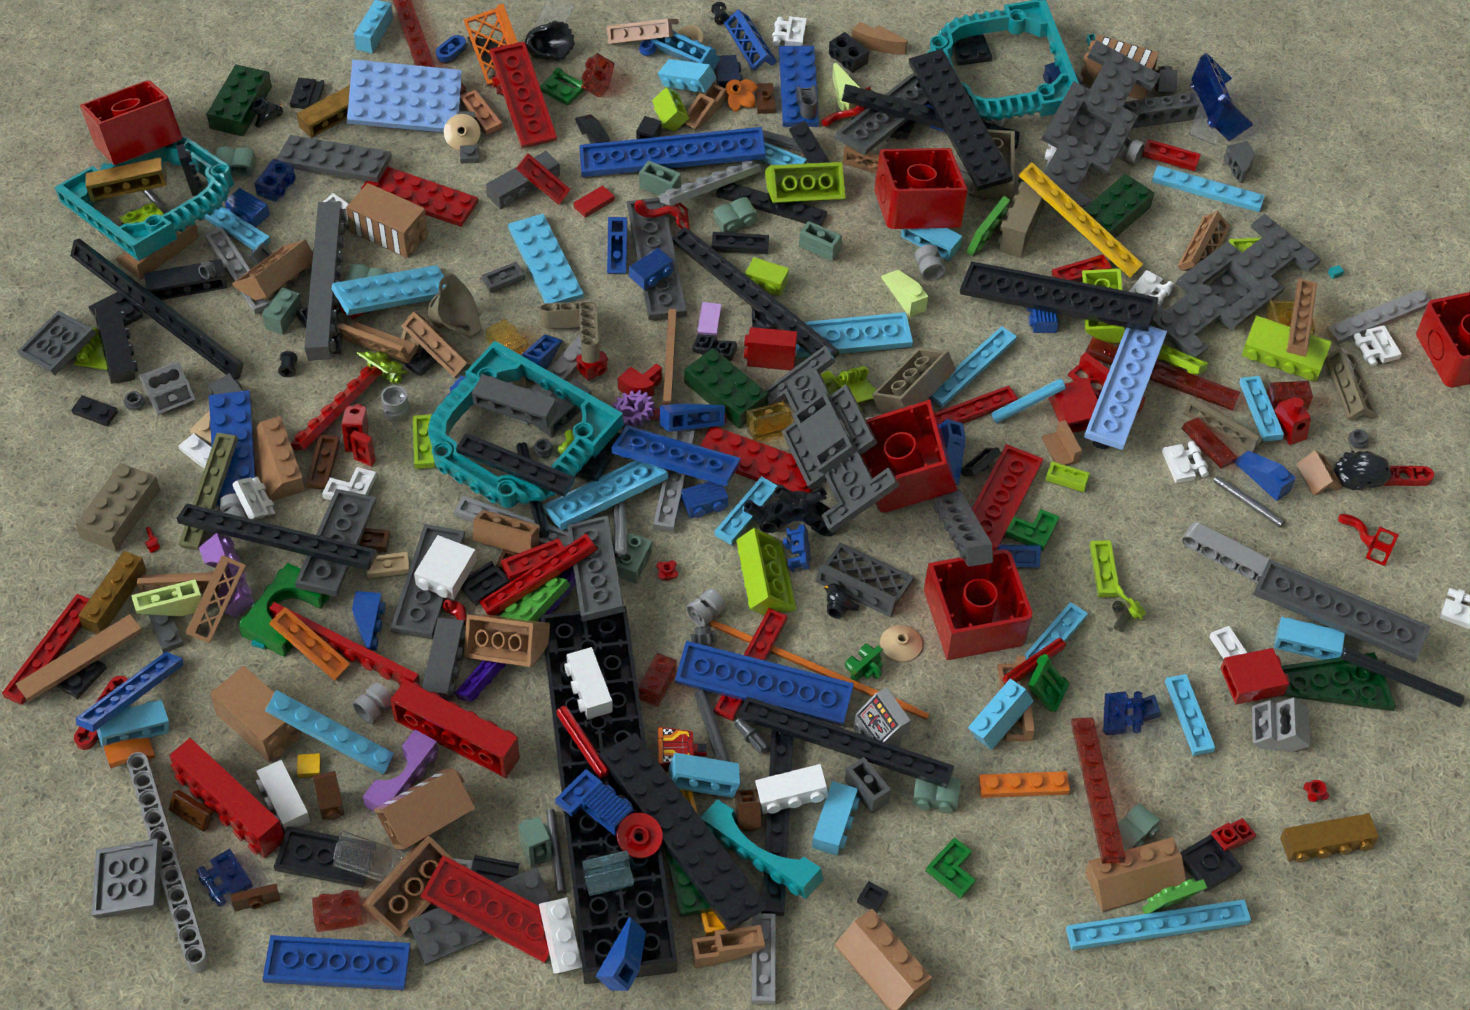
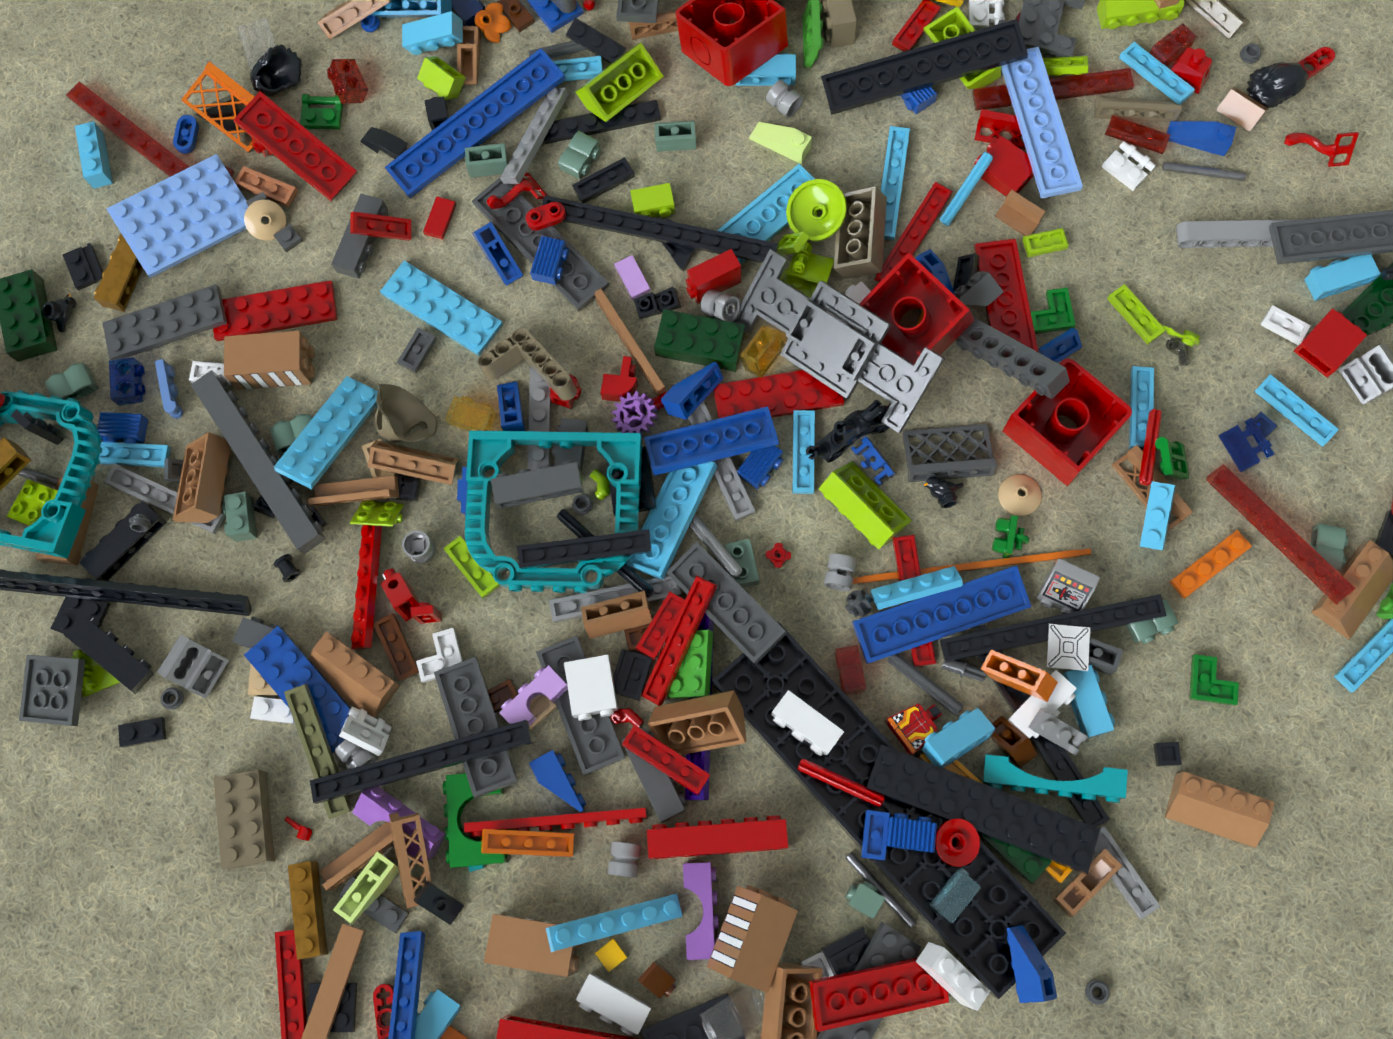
camera: 25 degrees left, 20 degrees up
none -> medium blue plate [155,359,183,419]
none -> black plate [414,881,464,925]
none -> lavender arch [499,666,568,726]
none -> red plate [525,202,566,231]
none -> red plate [622,725,710,795]
none -> light grey wheel [701,289,740,322]
none -> lime plate [777,232,809,255]
none -> lime dish [786,179,847,241]
none -> medium azure plate [871,566,963,610]
none -> dark grey slope [954,271,1004,306]
none -> orange brick [981,650,1058,702]
none -> light grey plate [1028,708,1088,755]
none -> white sticker [1047,624,1090,671]

